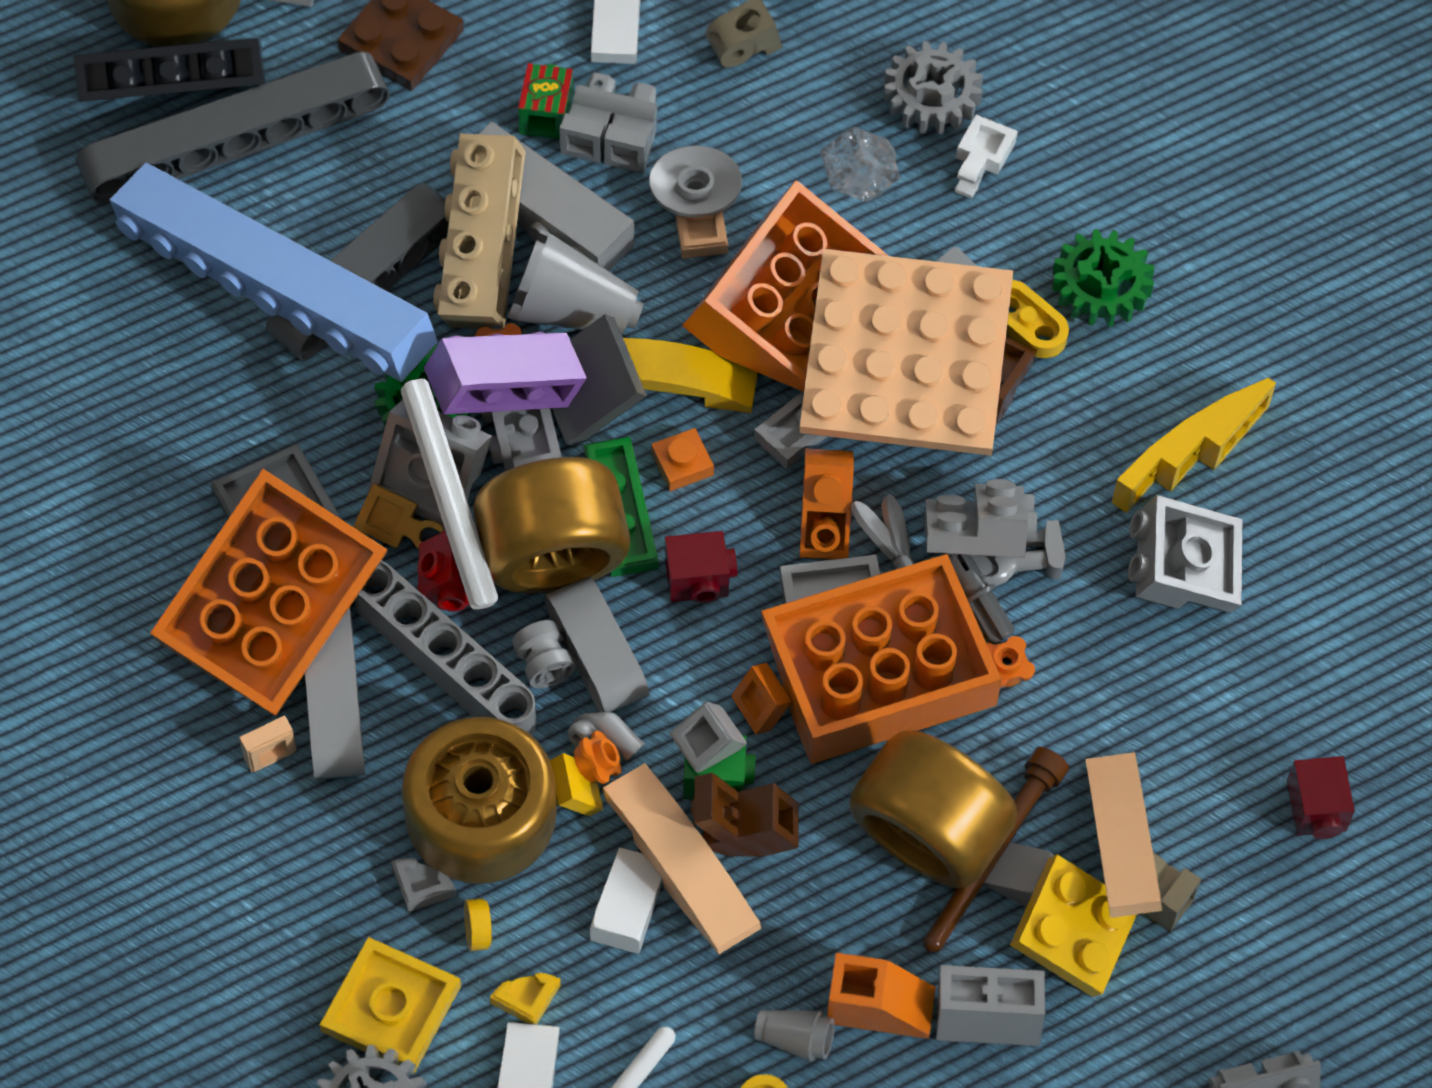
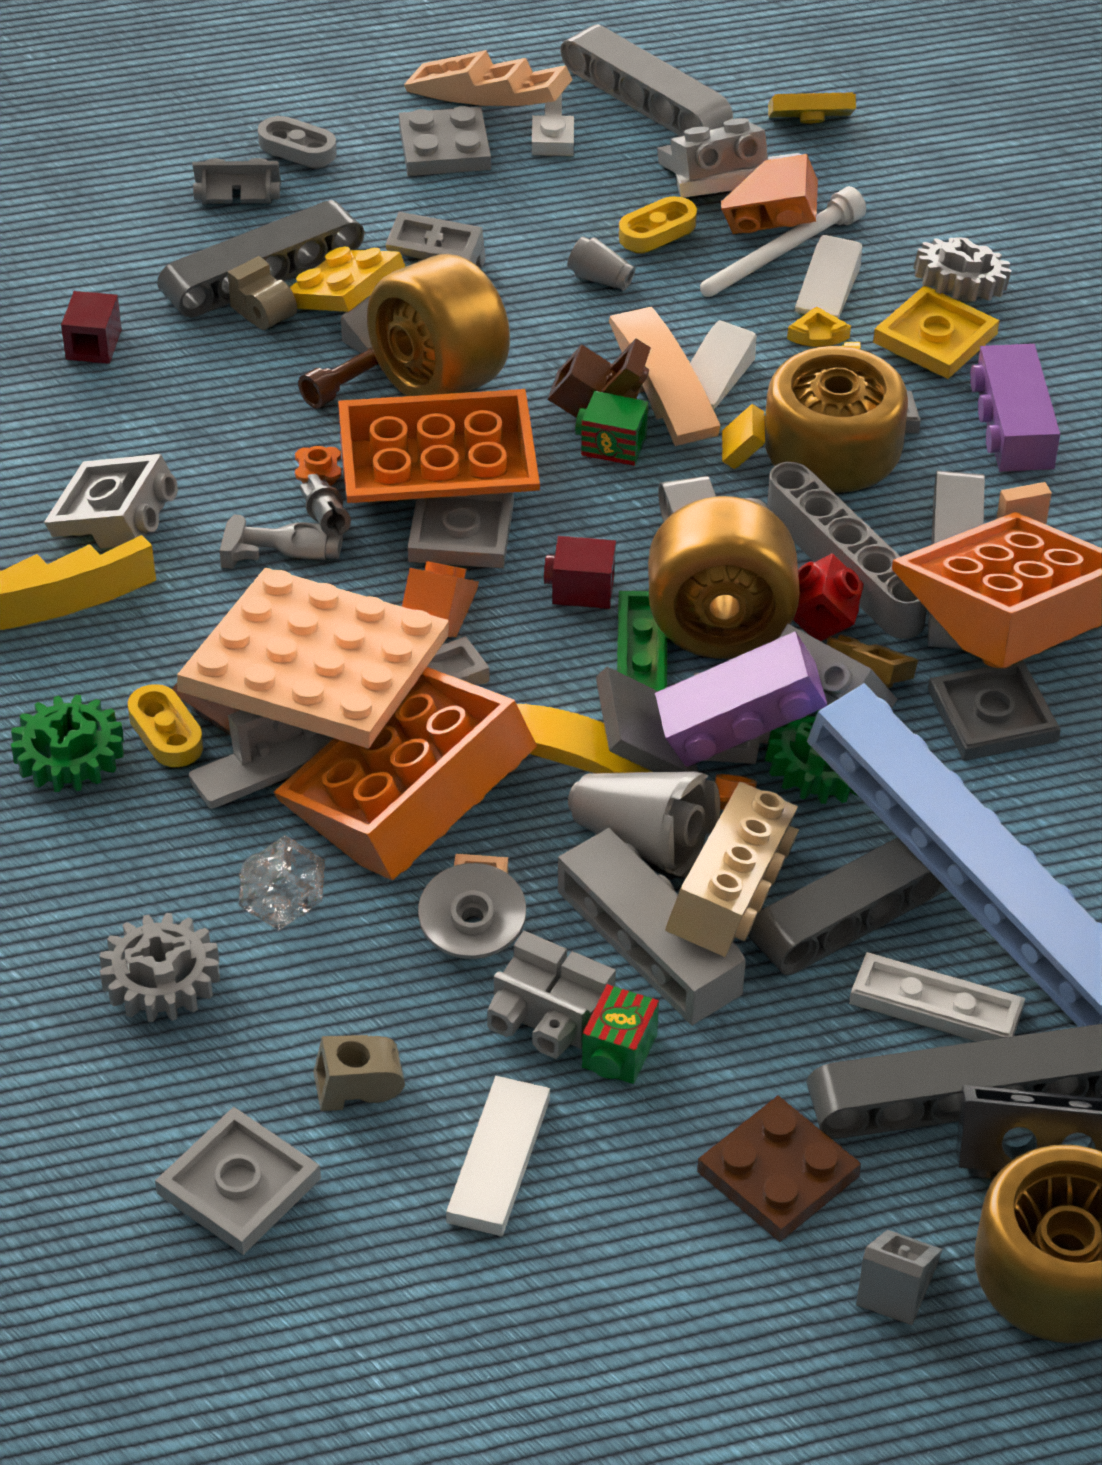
camera: 165 degrees left, 15 degrees down
white axle [401,378,498,610] -> none
light grey arm [568,712,645,761] -> none
orange plate [574,730,622,784] -> none
orange plate [651,428,714,491] -> none
light grey slope [669,701,747,773] -> none
orange plate [731,663,792,735] -> none
orange slope [827,953,936,1039] -> none
light grey piece [851,494,915,569] -> none
light grey plate [924,479,1037,558] -> none
white plate [955,115,1018,199] -> none
light nougat slope [1085,752,1162,918] -> none
none -> dark grey beam [157,200,365,318]
none -> white tile [849,952,1025,1042]
none -> medium lavender brick [970,344,1060,472]

